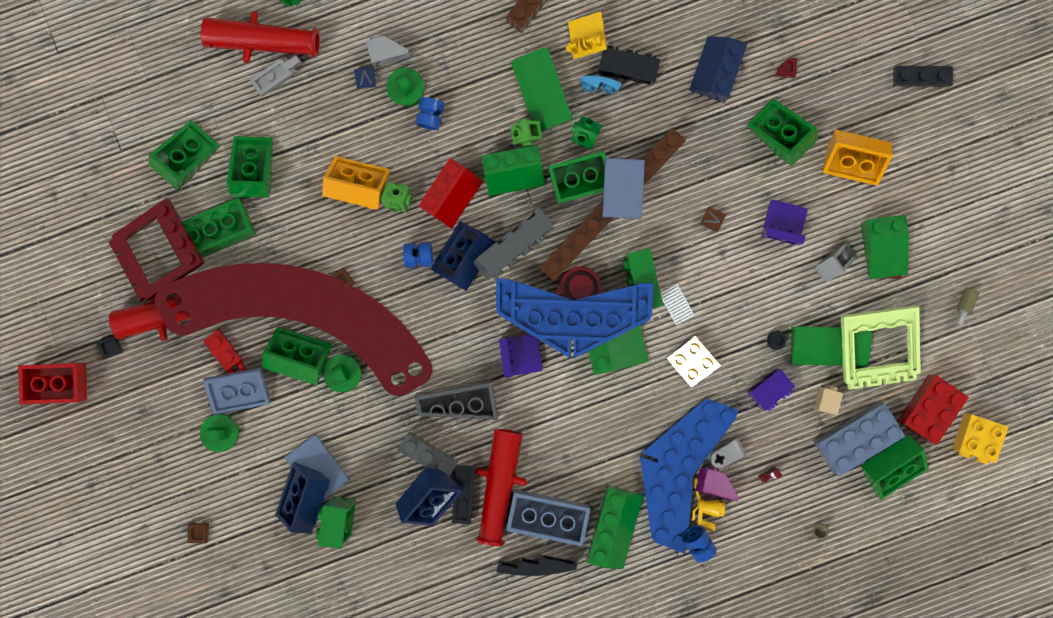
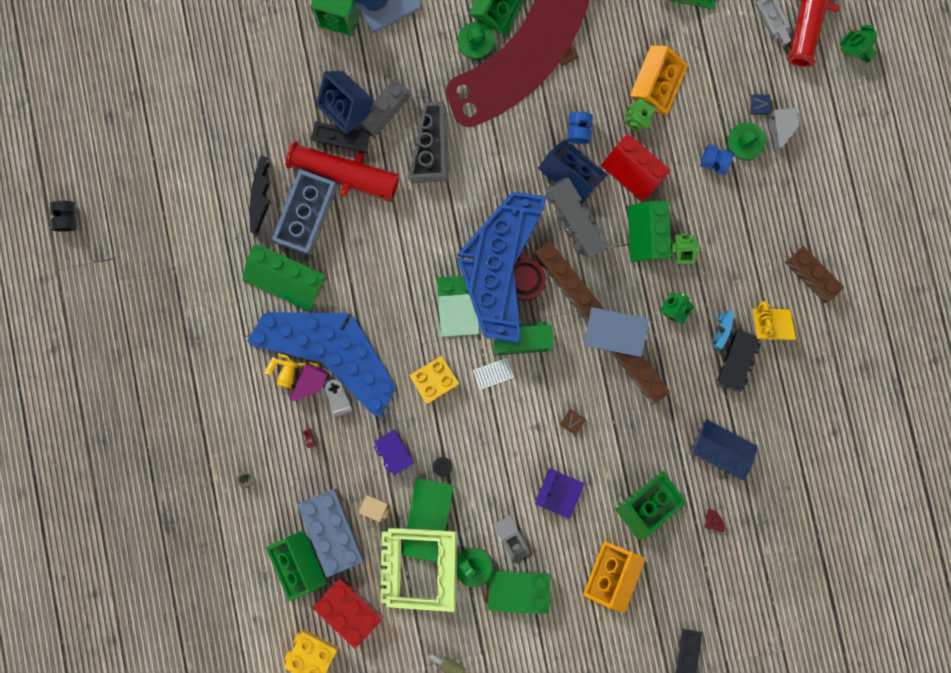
camera: 105 degrees right, 5 degrees down
dark purple bracket [499,334,543,378] -> none
green slope [511,47,573,132] -> none
green slope [547,151,606,204] -> none
blue wheel [682,525,717,563] -> none
none -> green tile [457,548,494,587]

